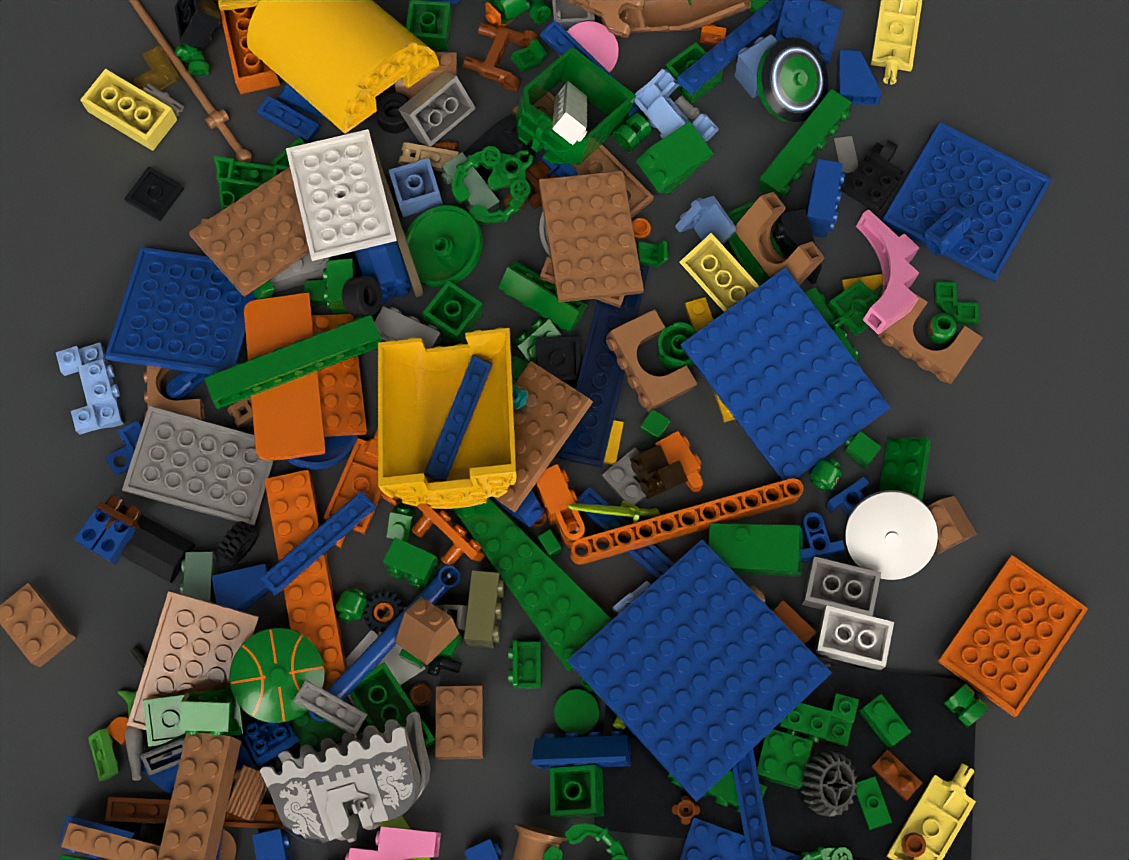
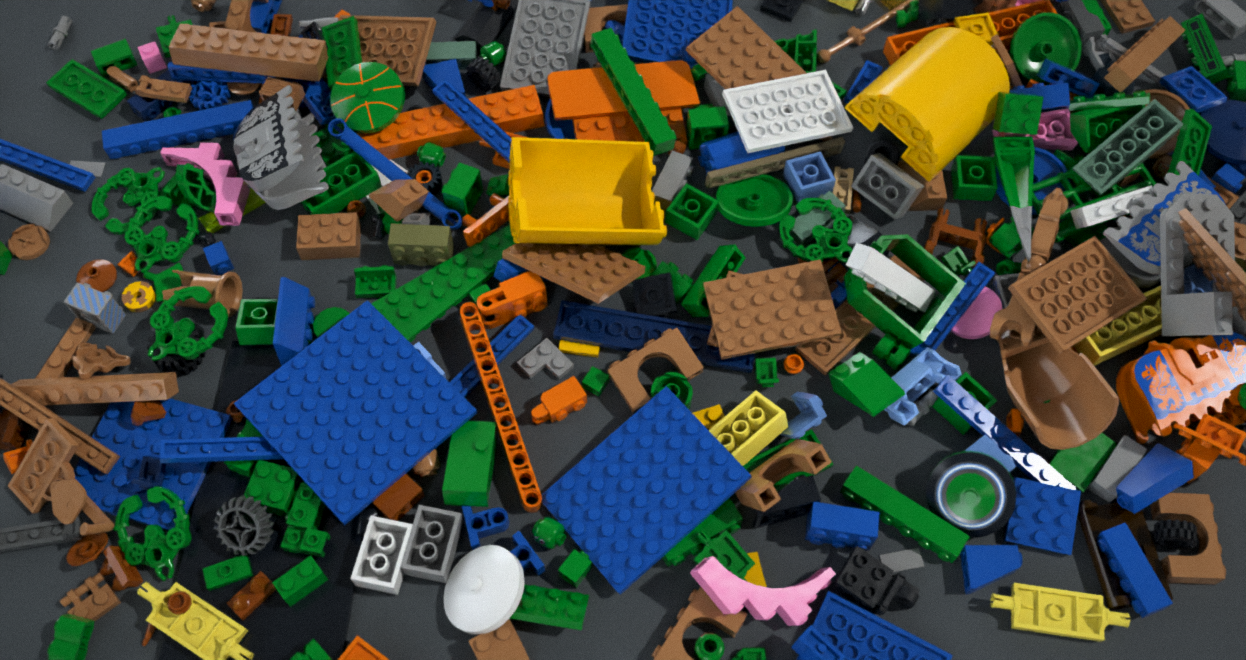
camera: 85 degrees right, 10 degrees down
bright green plate [88,729,119,781] -> none
brick [179,693,234,735] -> none
light grey tile [293,680,367,736] -> none
black tyre [342,276,382,316] -> none
blue tile [424,355,493,482] -> none
teal plate [513,385,528,410] -> none
lime sword [568,500,660,523] -> none
dark brown brick [629,445,688,499] -> none
none -> green head [479,41,506,67]

